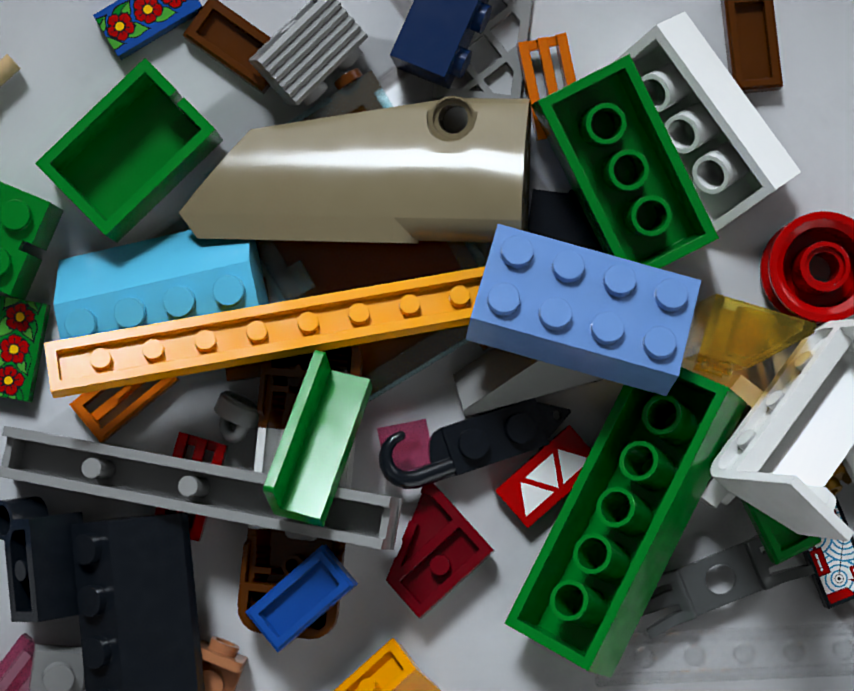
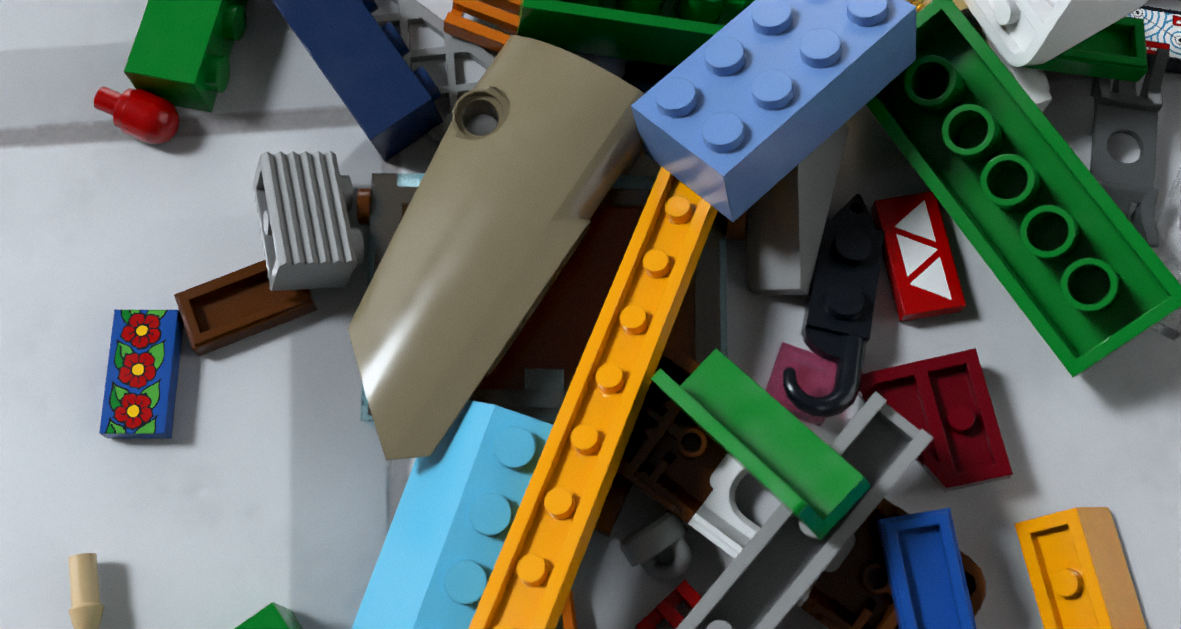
camera: 60 degrees left, 15 degrees down
green piece [35,58,223,243] -> none

